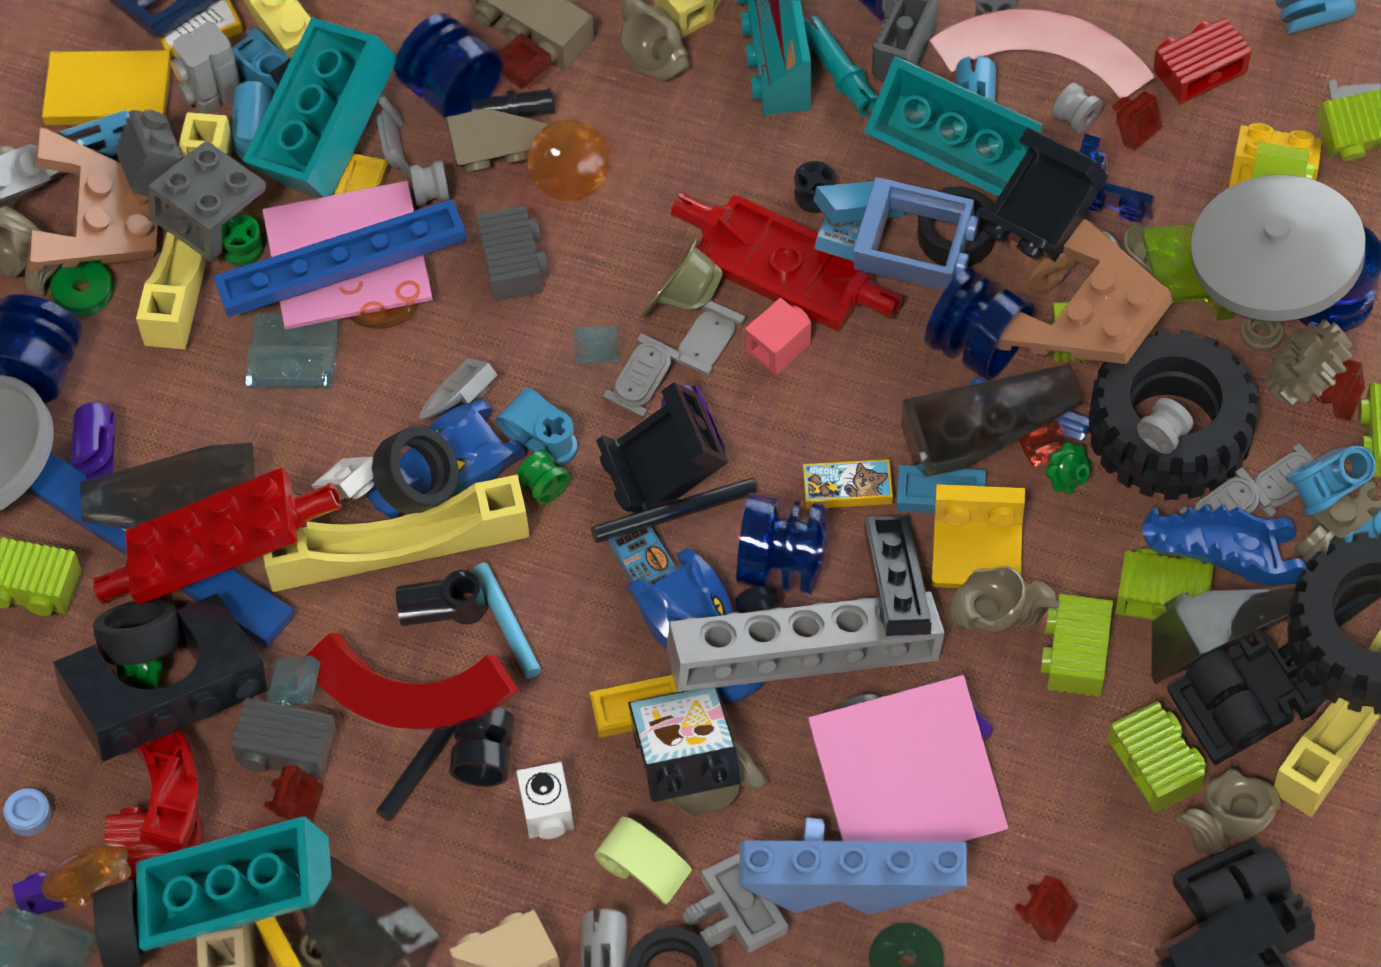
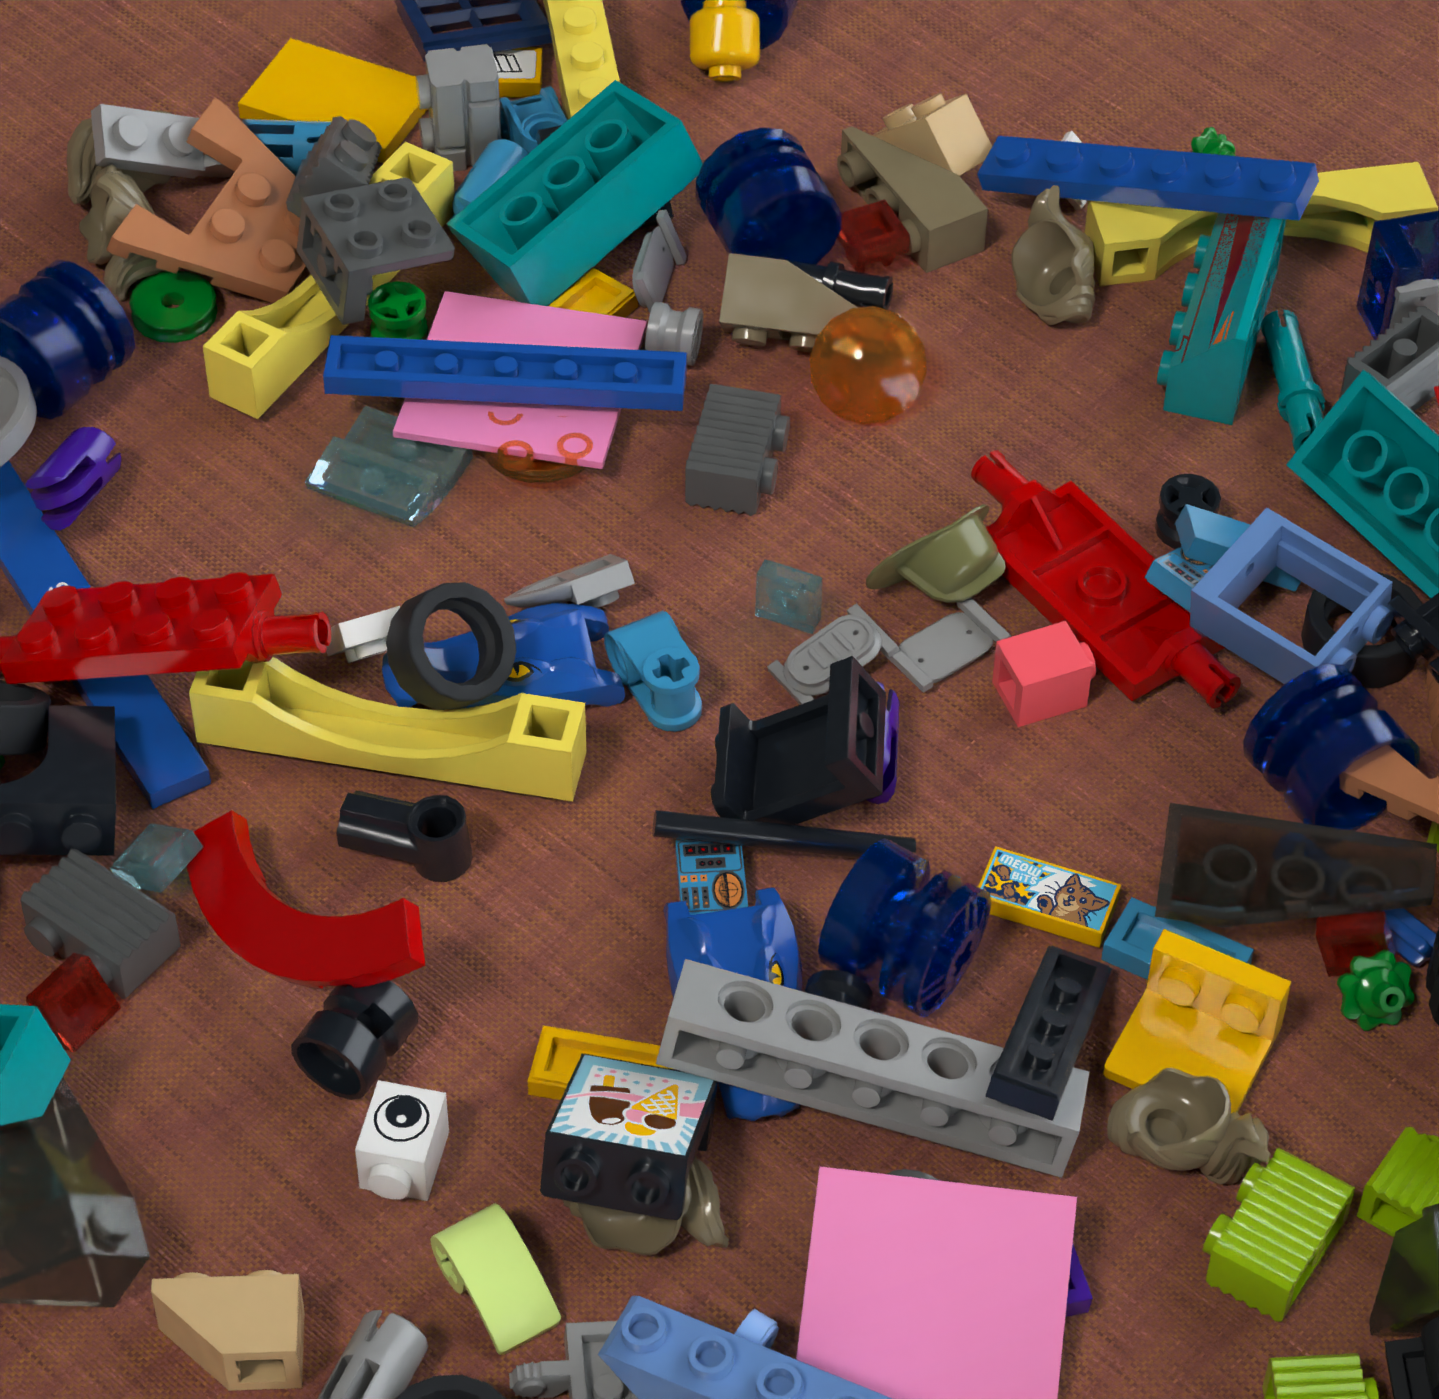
camera: 20 degrees right, 10 degrees down
clear smoke wedge [80,442,255,530] -> none
black bar [376,725,455,821] -> none
medium azure bar [473,563,541,679] -> none
green wheel [516,450,571,505] -> none

